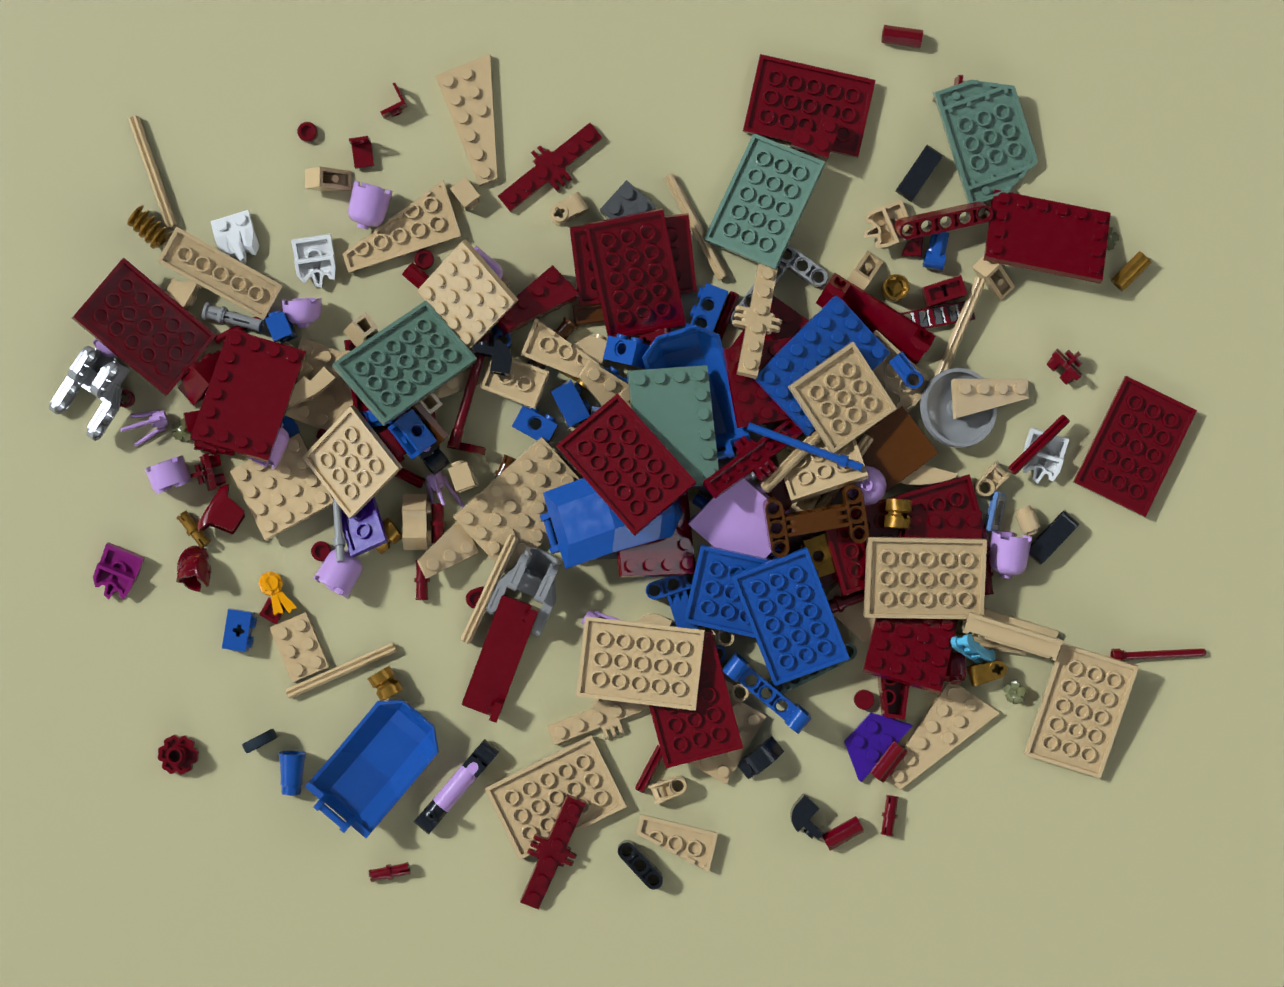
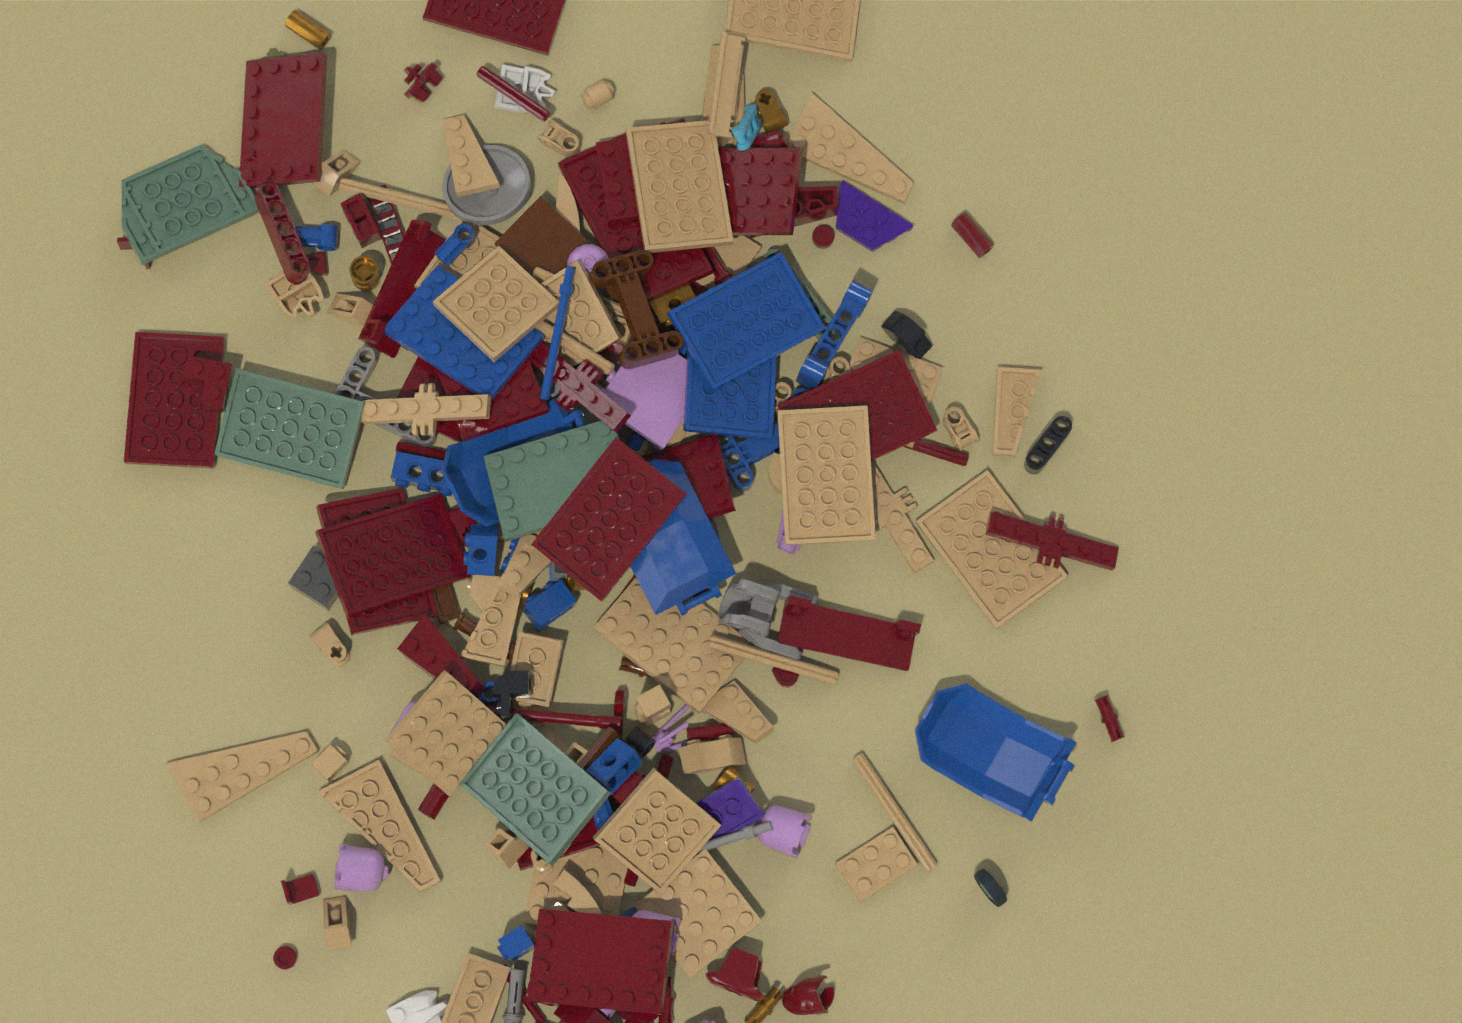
camera: 105 degrees left, 10 degrees down
dark red plant [157,734,199,775] -> none
dark red hips [191,453,226,491] -> none
blue brick [222,608,257,652] -> none
light orange piece [258,571,297,615] -> none
dark red tile [259,597,286,624] -> none
blue plant [278,750,306,796] -> none
lavender cylinder [282,298,322,328] -> none
white plate [291,233,336,288] -> none
dark red tile [311,541,332,561] -> none
pearl gold wheel [367,665,403,701] -> none
dark red bracket [380,83,407,119] -> none
dark red tile [414,249,434,270] -> none
dark red pin [414,560,430,600] -> none
piece [414,739,500,835] -> none
dark red hinge [498,123,602,212] -> none
blue brick [512,406,559,444] -> none
tan axle [664,173,728,280] -> none
black brick [790,793,823,840] -> none
dark red axle [870,741,908,783] -> none
dark red axle [881,25,923,48] -> none
dark red pin [881,795,899,836] -> none
pearl gold wheel [884,499,912,529] -> none
black beam [895,144,943,202] -> none
medium blue slope [984,491,1006,532] -> none
lavender cylinder [989,531,1032,579] -> none
olive plant [1004,680,1027,704] -> none
black beam [1029,510,1079,565] -> none

